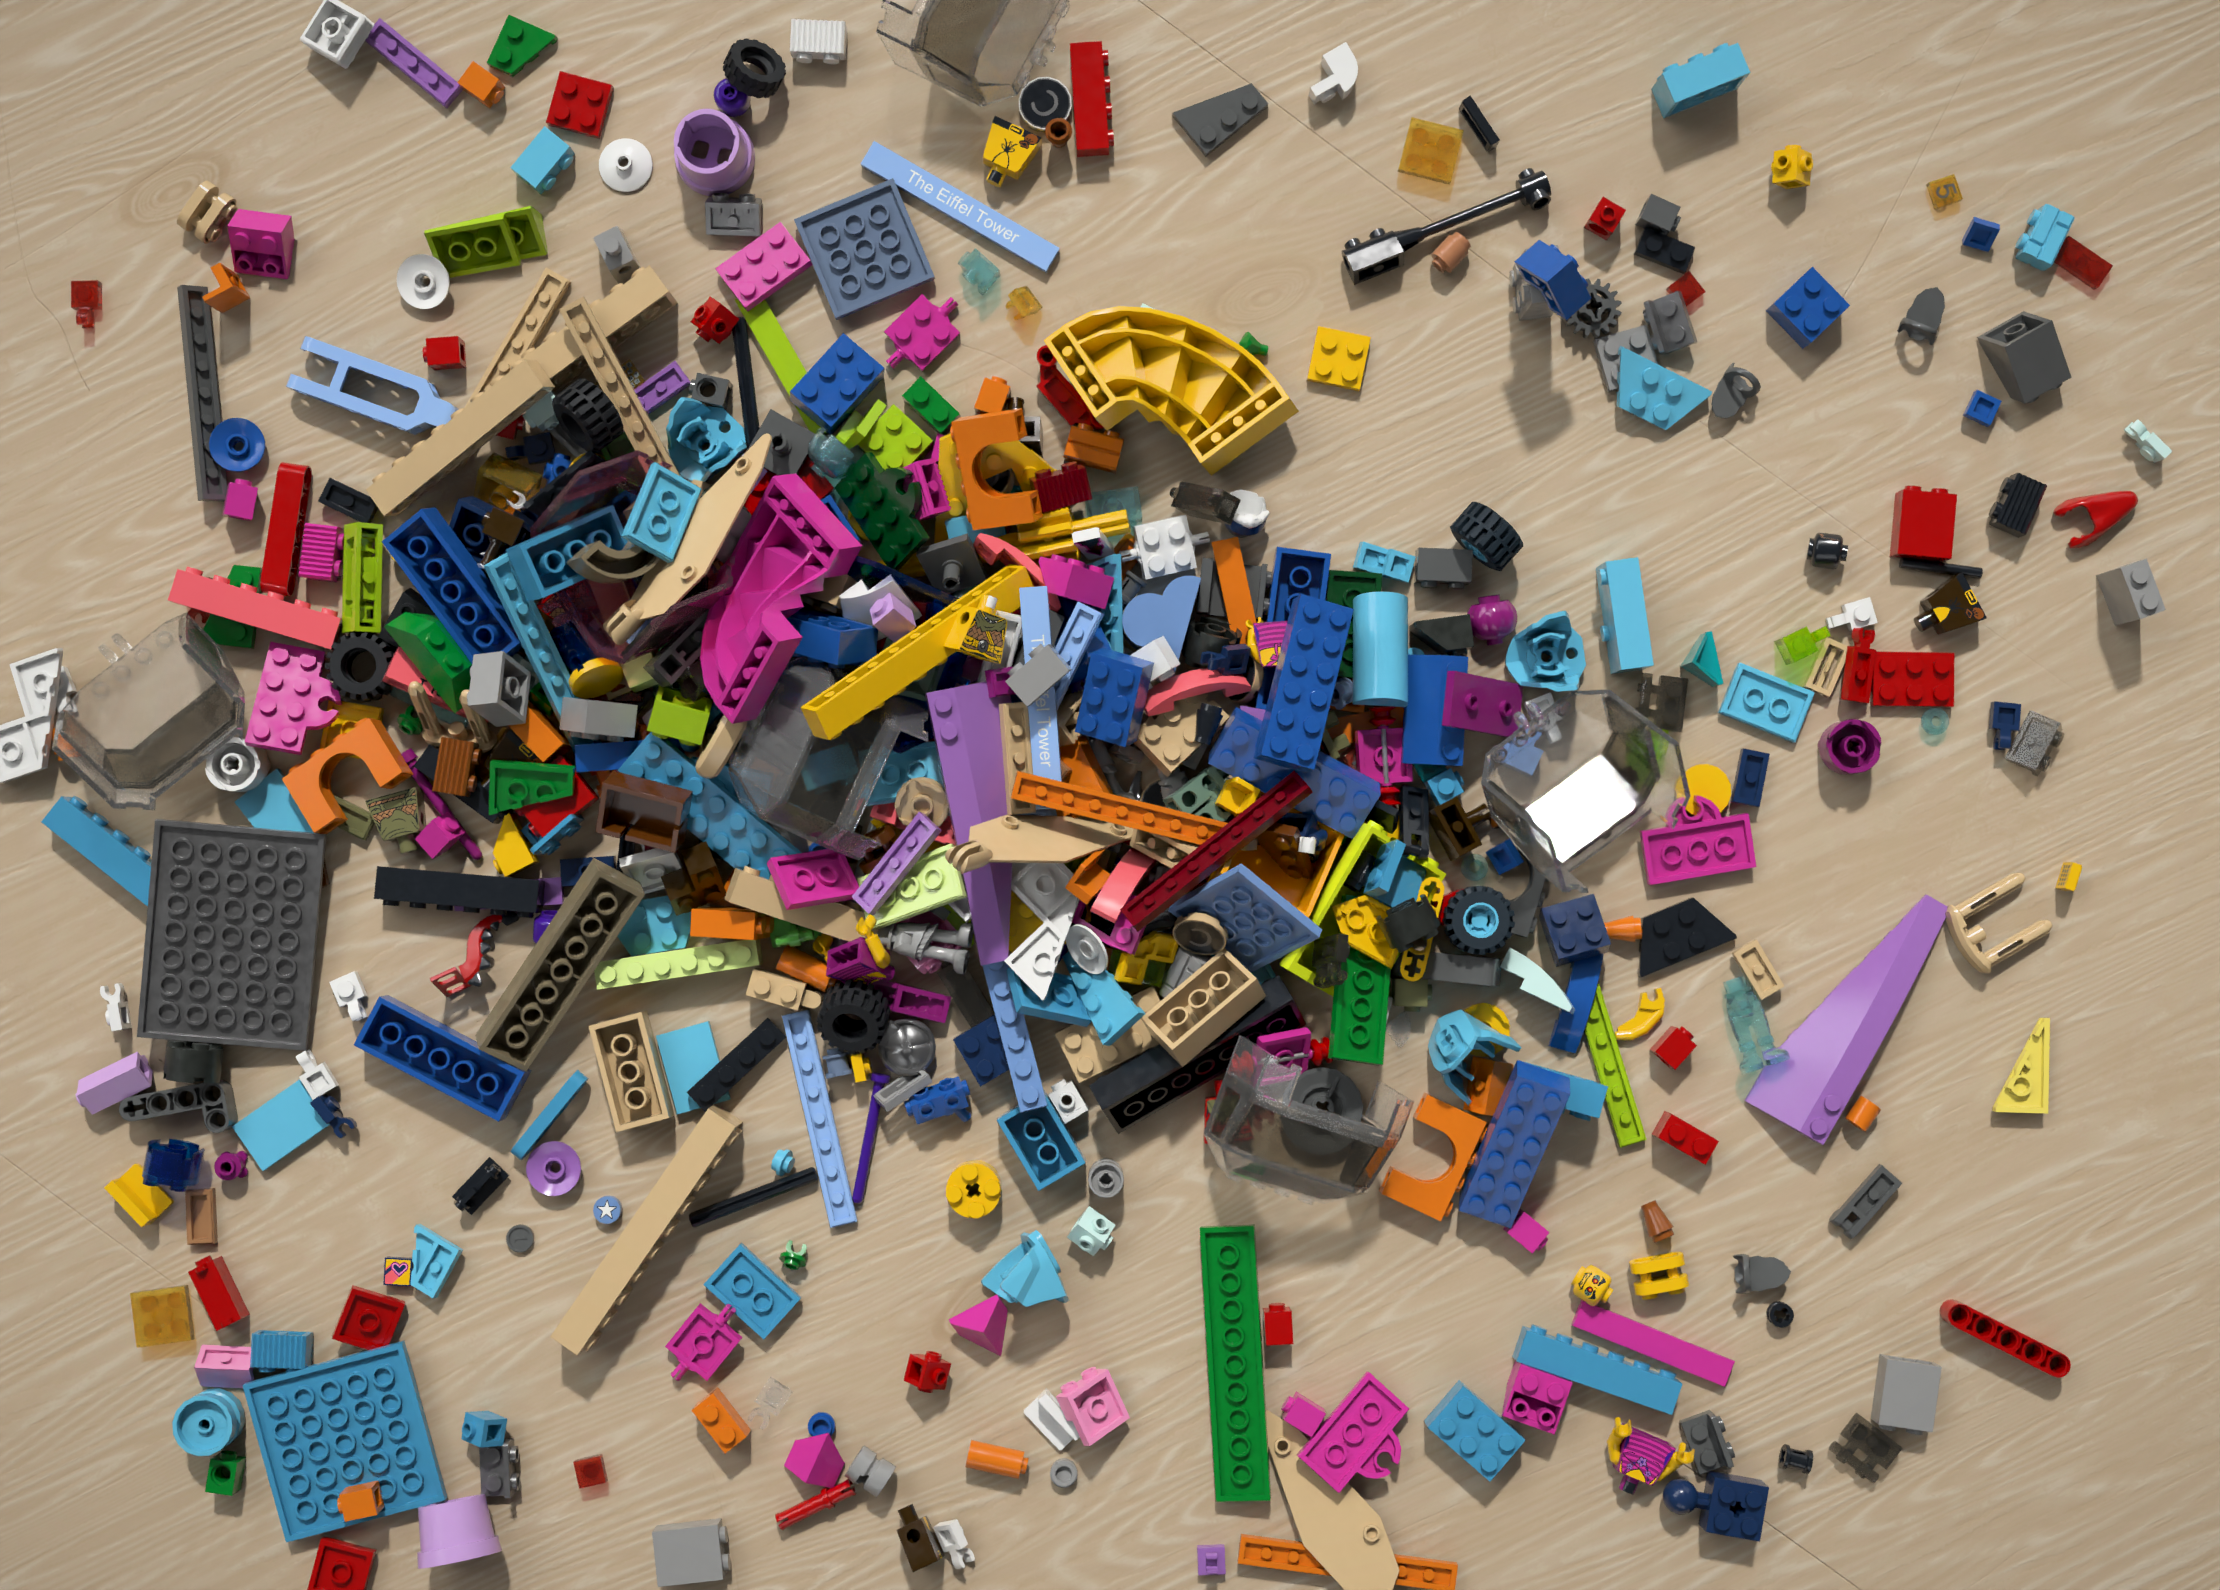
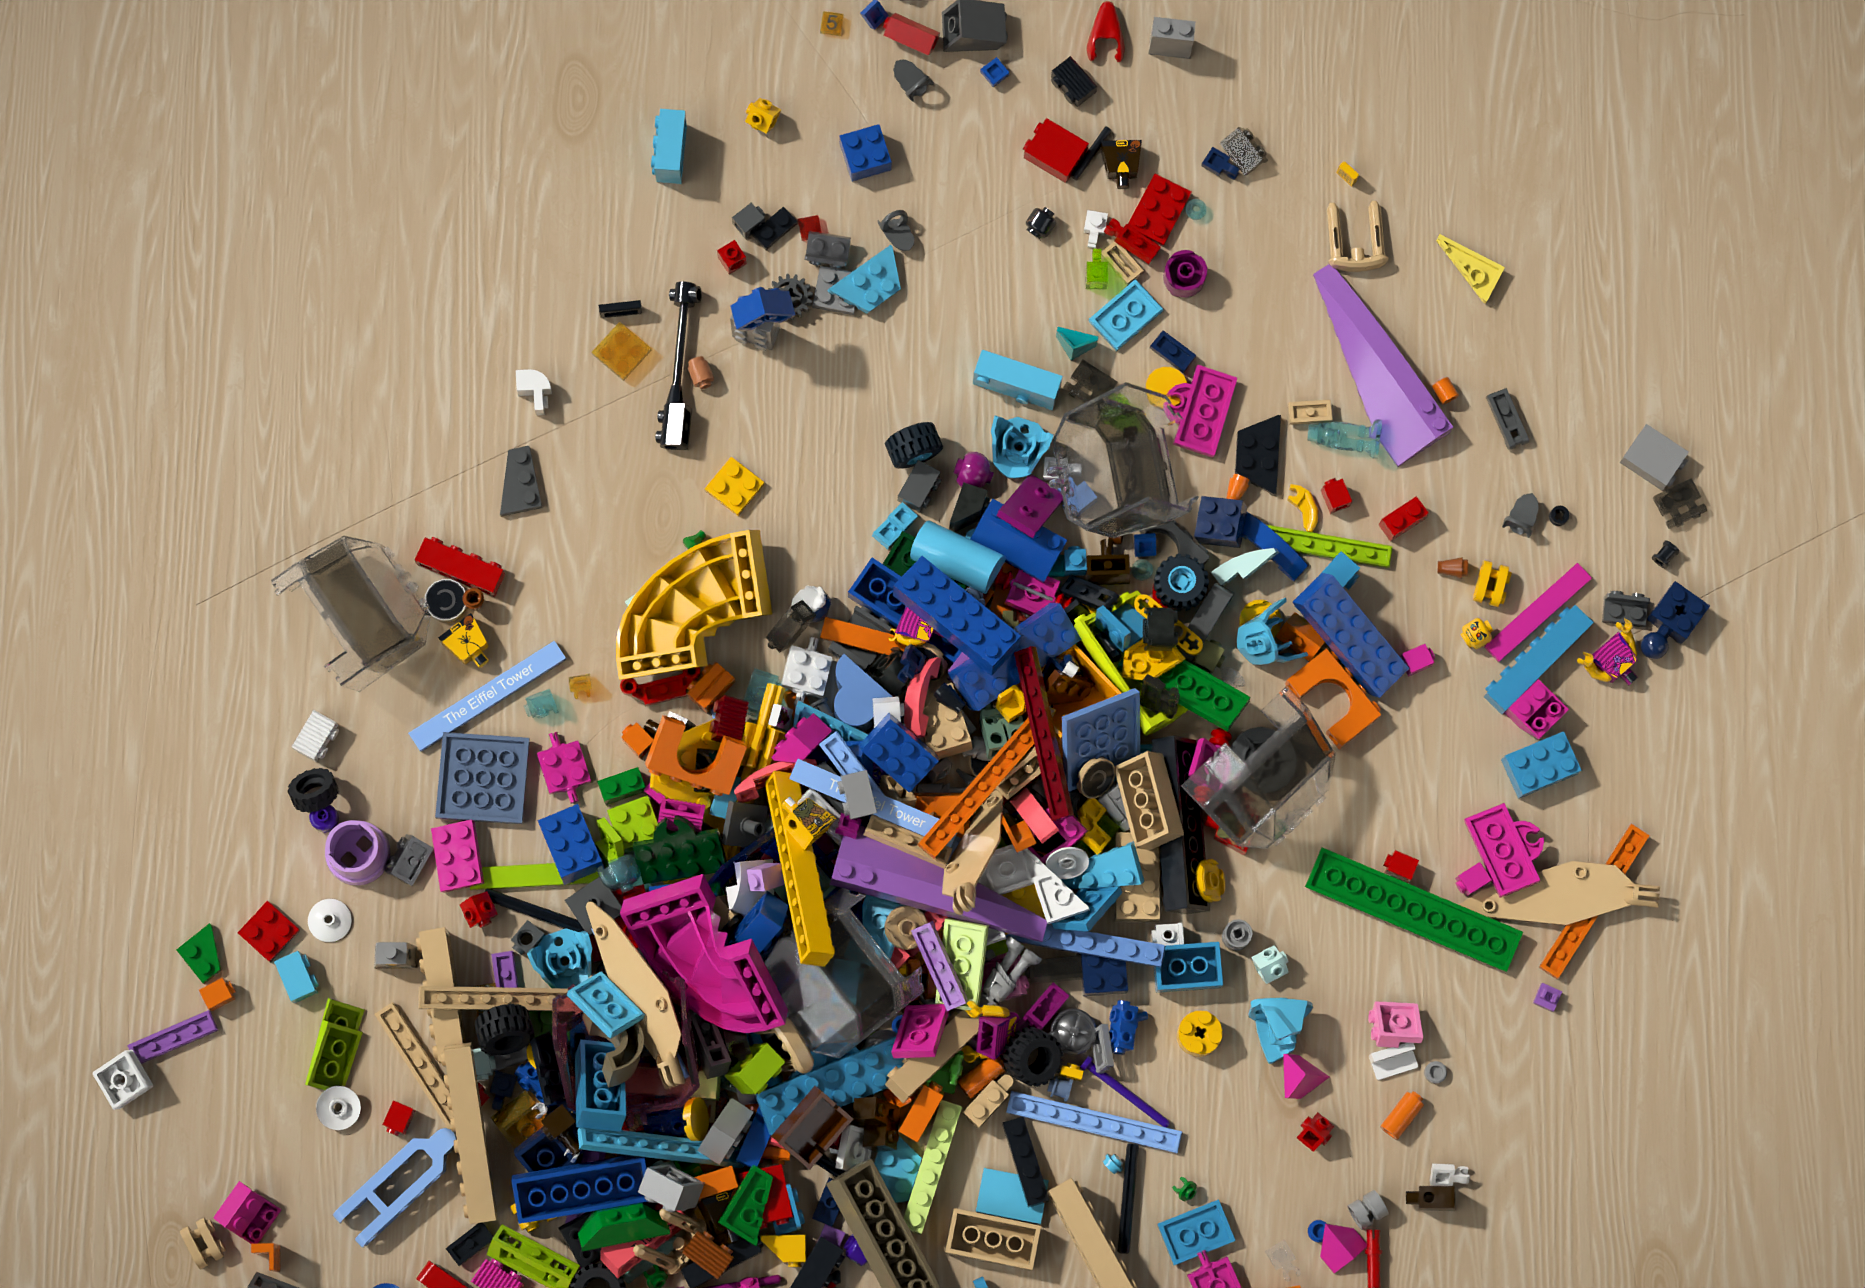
camera: 65 degrees left, 10 degrees down
red beam [1939,1299,2071,1378] -> none
none -> red brick [883,13,940,55]
none -> yellow tile [1196,859,1225,903]

